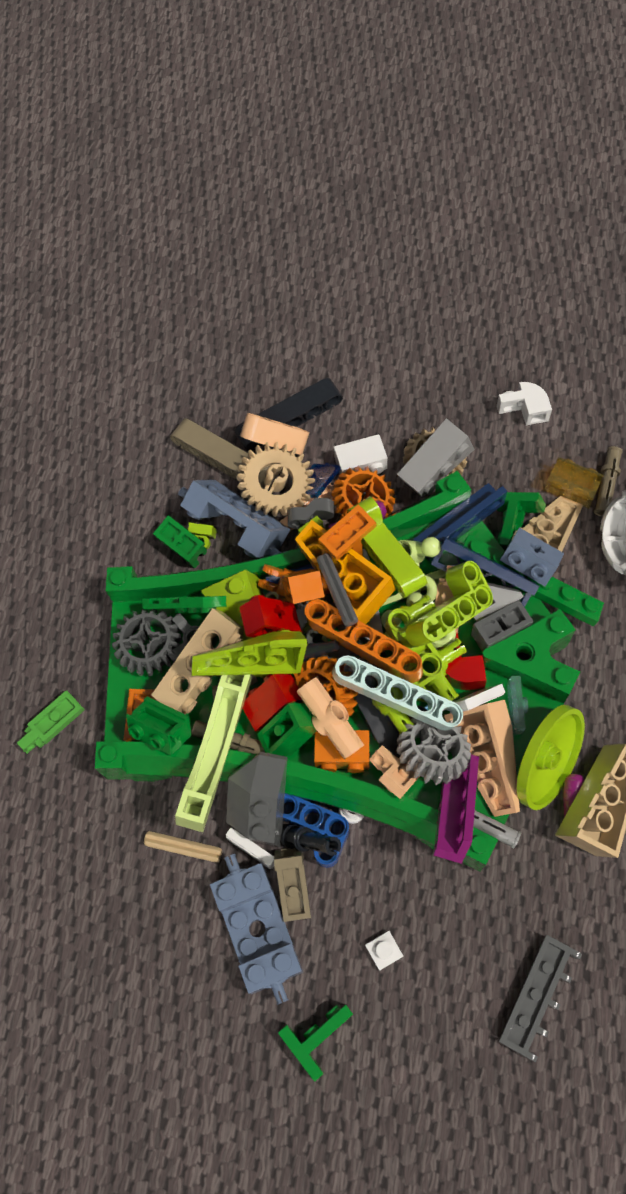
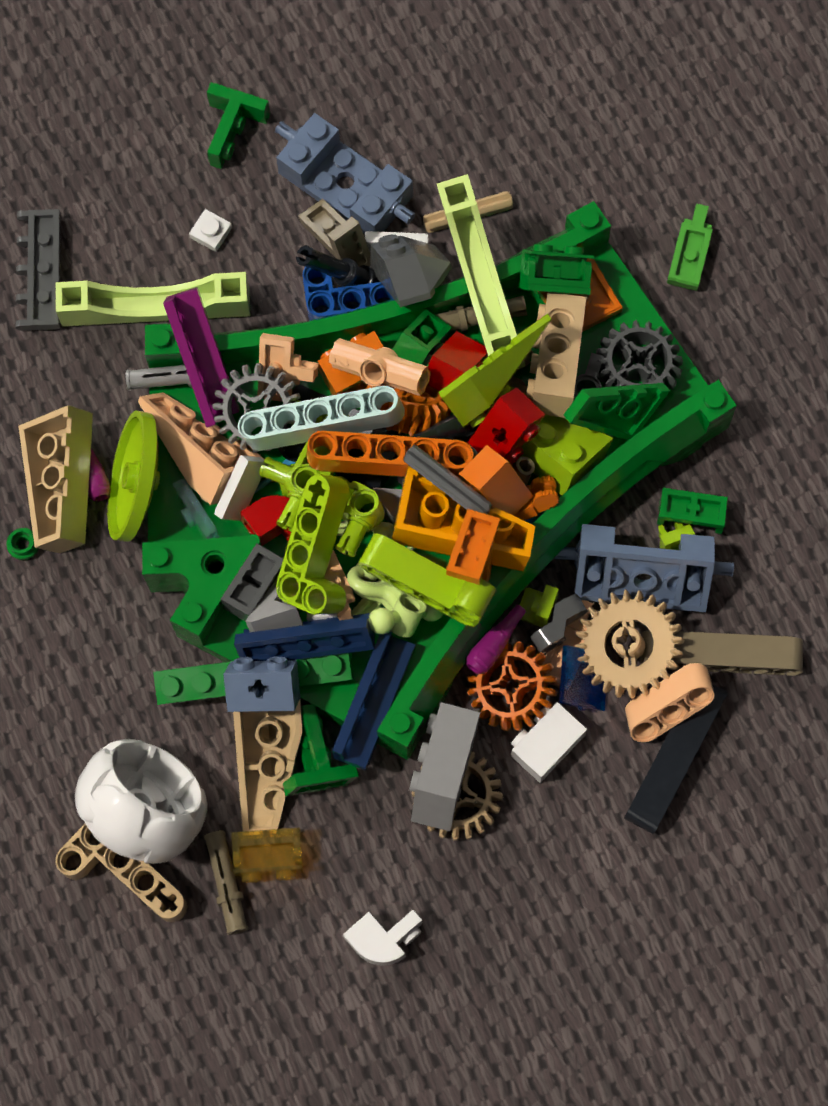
camera: 145 degrees right, 5 degrees up
none -> yellowish green arch [56,272,250,326]

